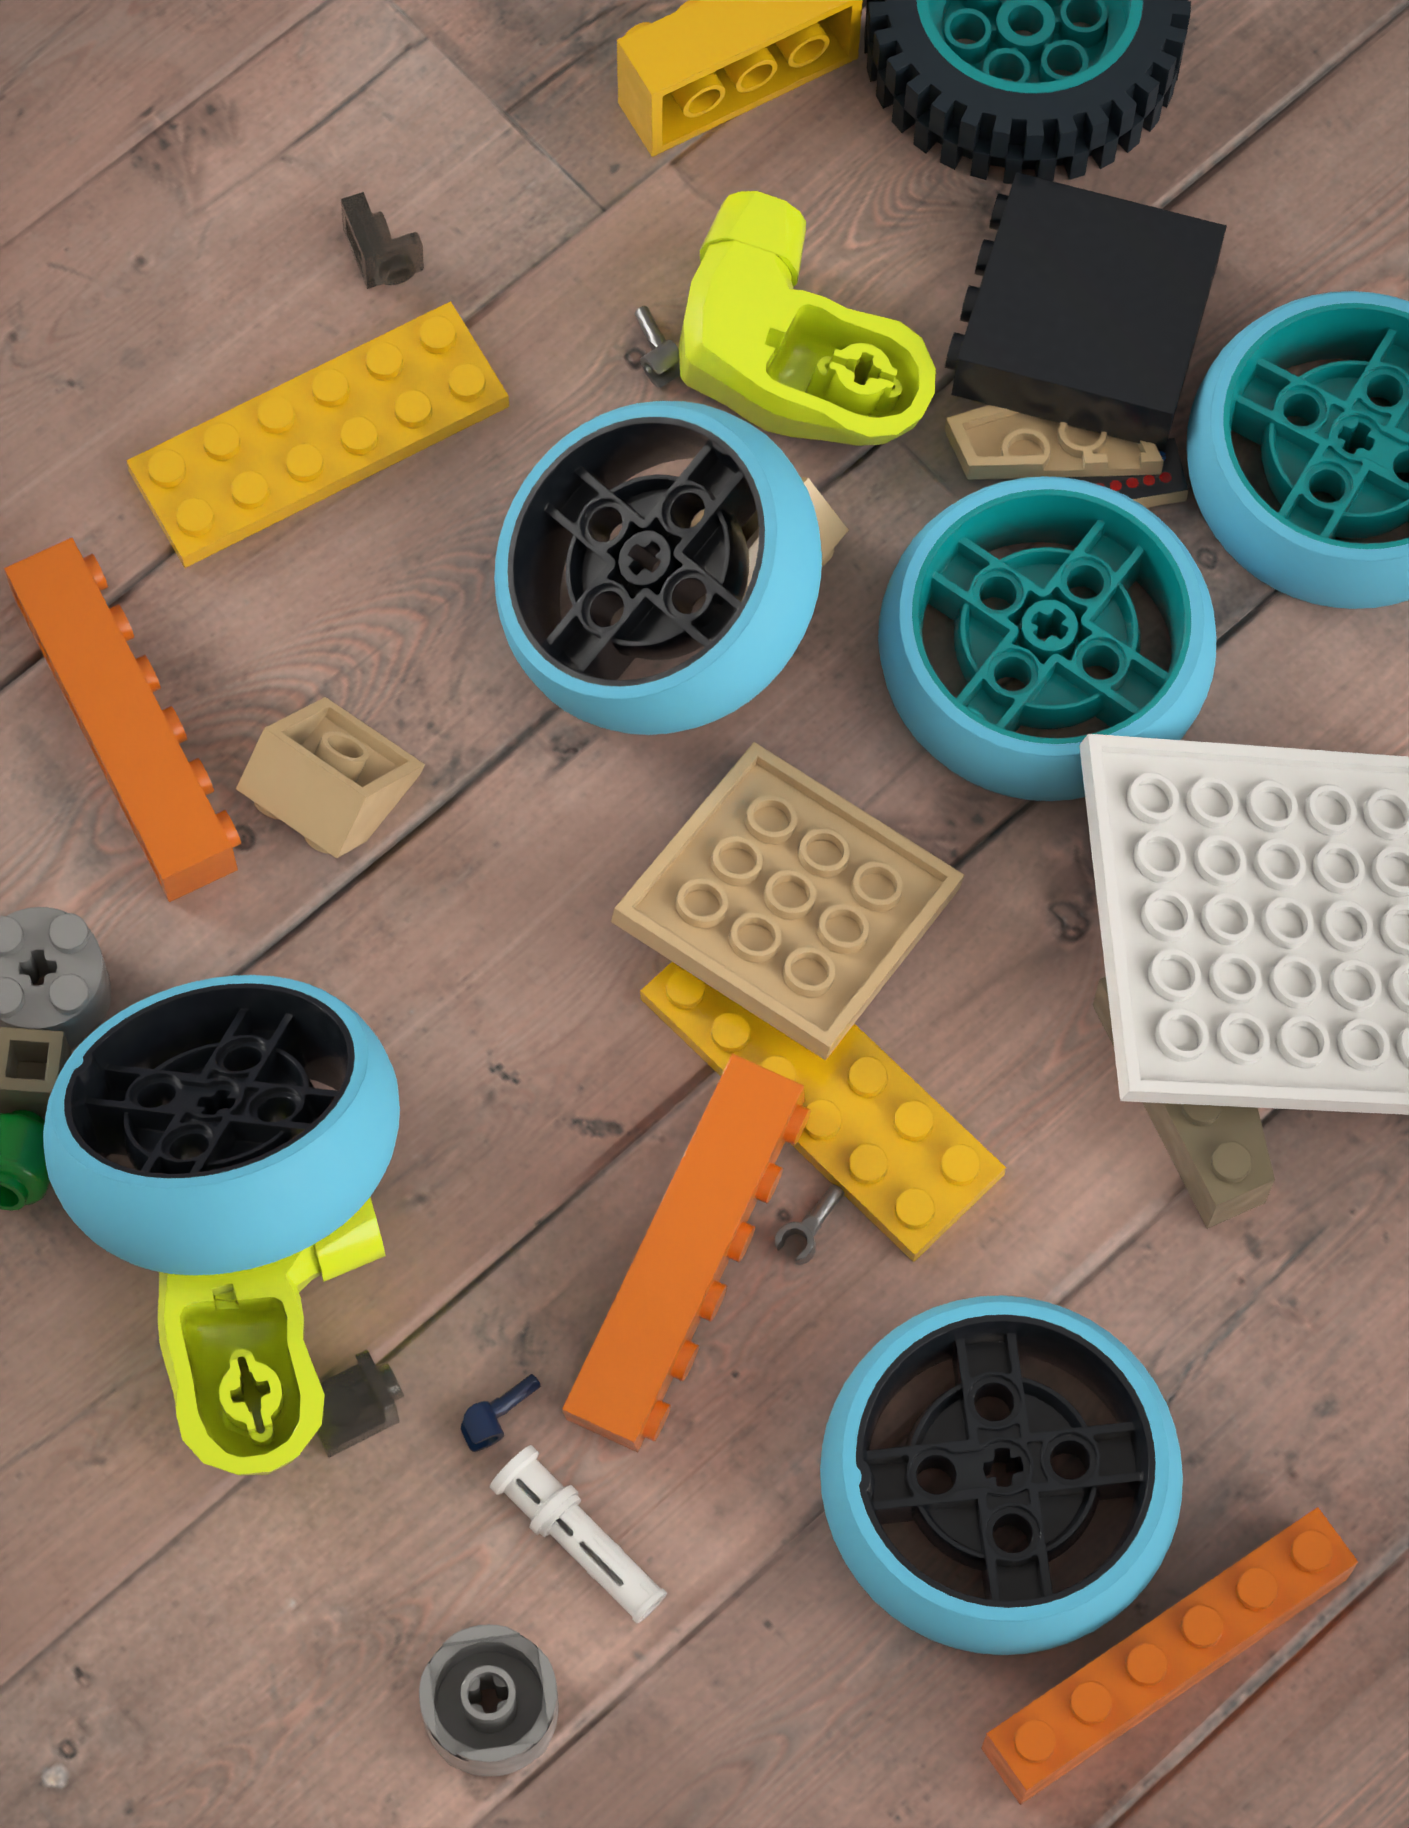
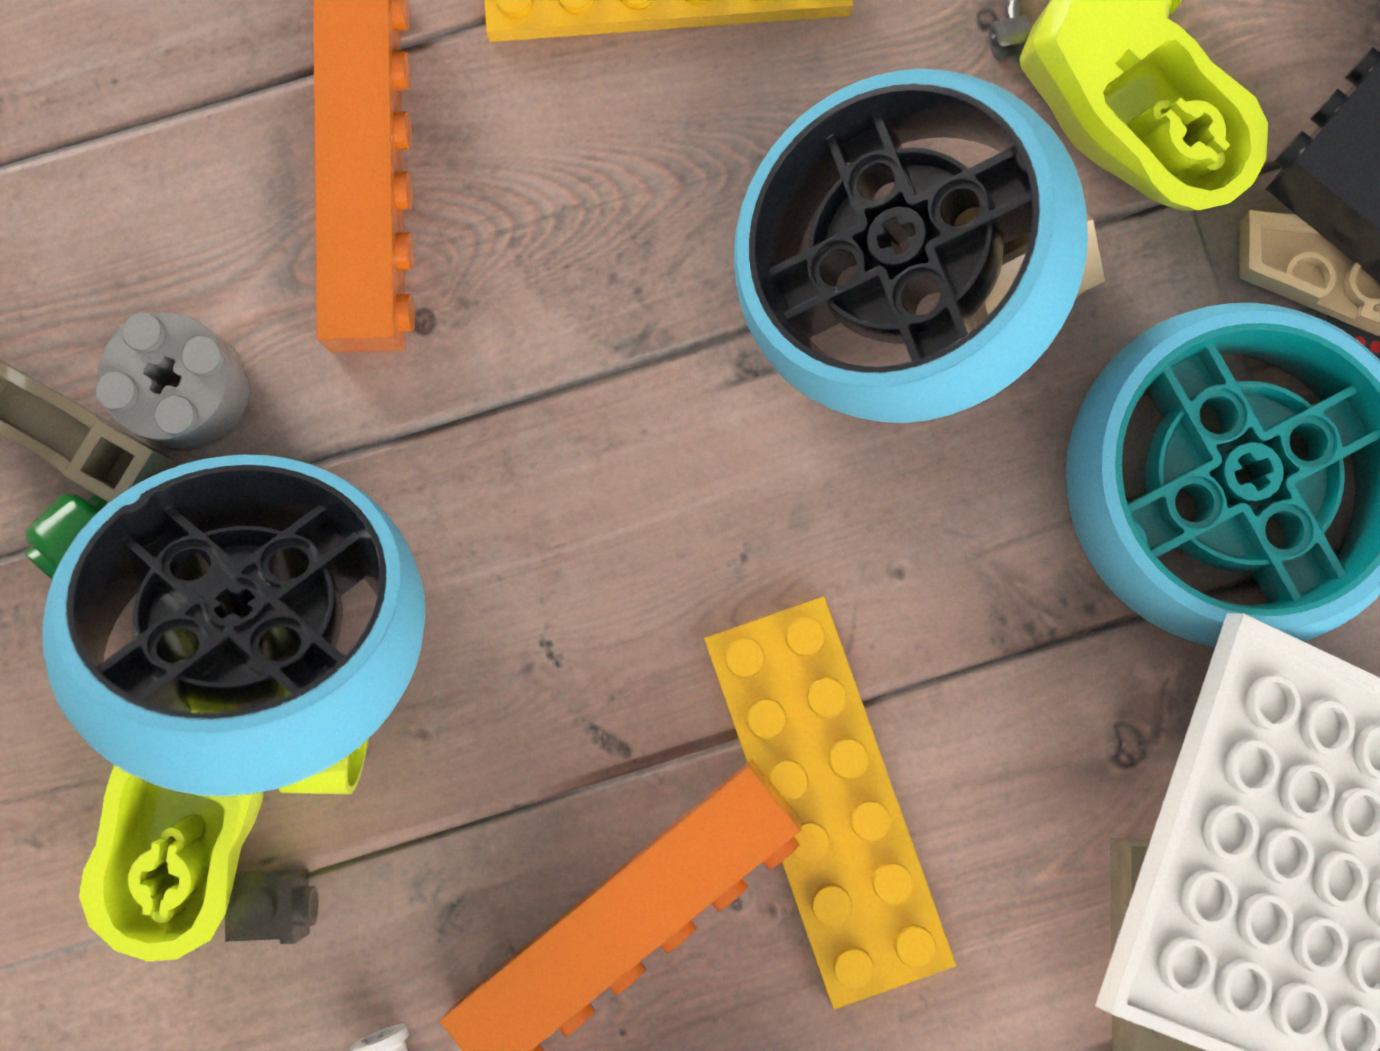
camera: 30 degrees right, 15 degrees up
tan slope [236,697,425,858] -> none
dark blue hand [461,1374,541,1452] -> none
tan plate [611,742,965,1060] -> none
flat silver hand [775,1184,844,1265] -> none

